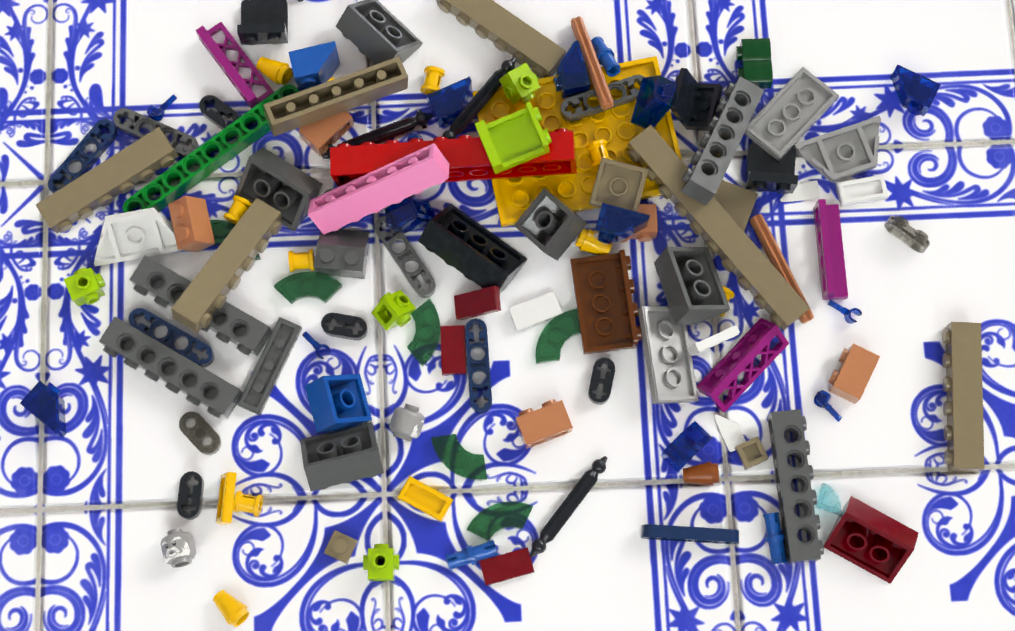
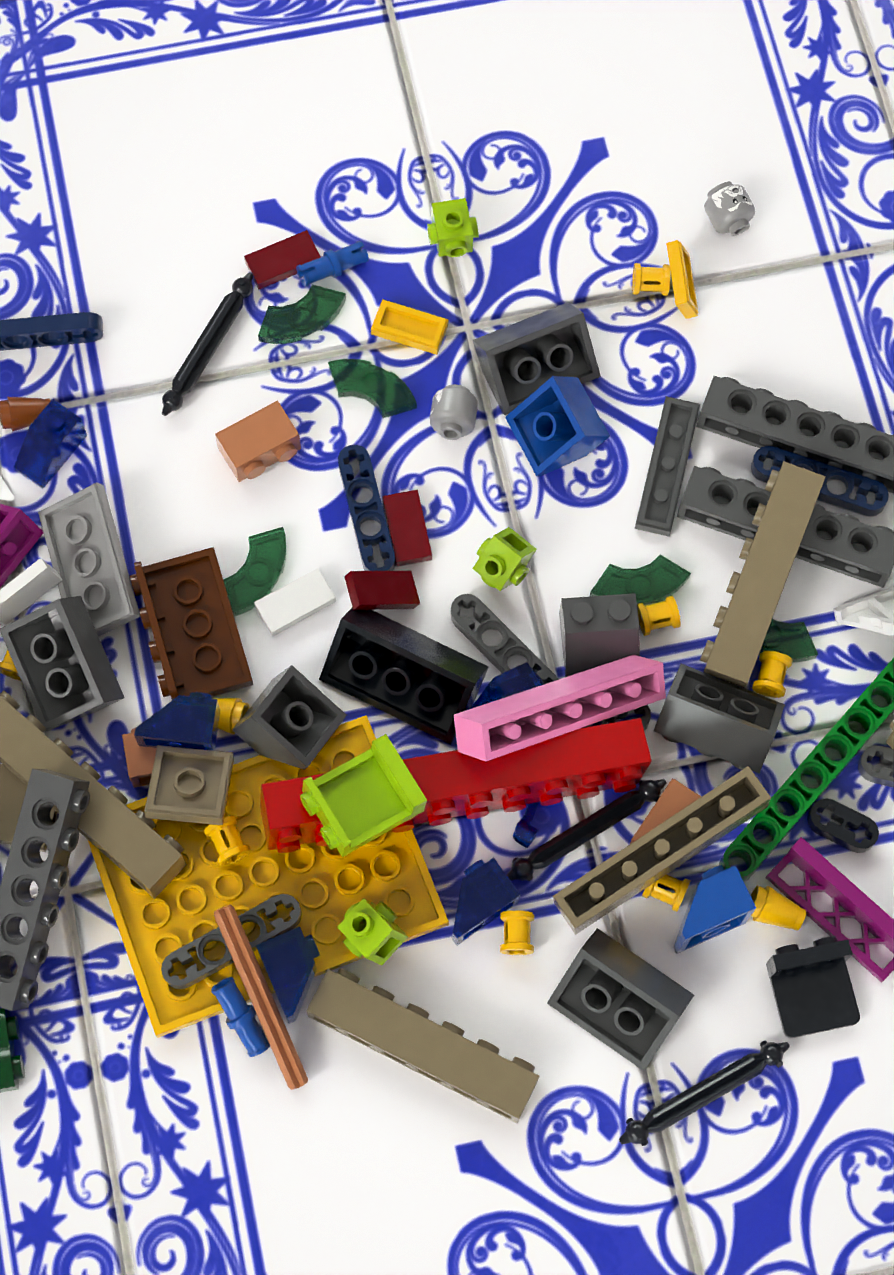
camera: 170 degrees right, 5 degrees down
nougat brick [168,196,215,252] -> none
black beam [177,471,204,520] -> none
clear smoke plate [179,412,222,455] -> none
yellow cone [213,590,250,627] -> none
clear blue hand [302,331,330,360] -> none
black beam [321,313,368,341] -> none
dark tan plate [324,530,358,564] -> none
clear green tile [407,299,440,367] -> none
black wheel [442,57,517,139] -> none
black beam [588,358,615,405] -> none
clear blue slope [630,75,678,129] -> none
black bracket [670,68,723,131] -> none

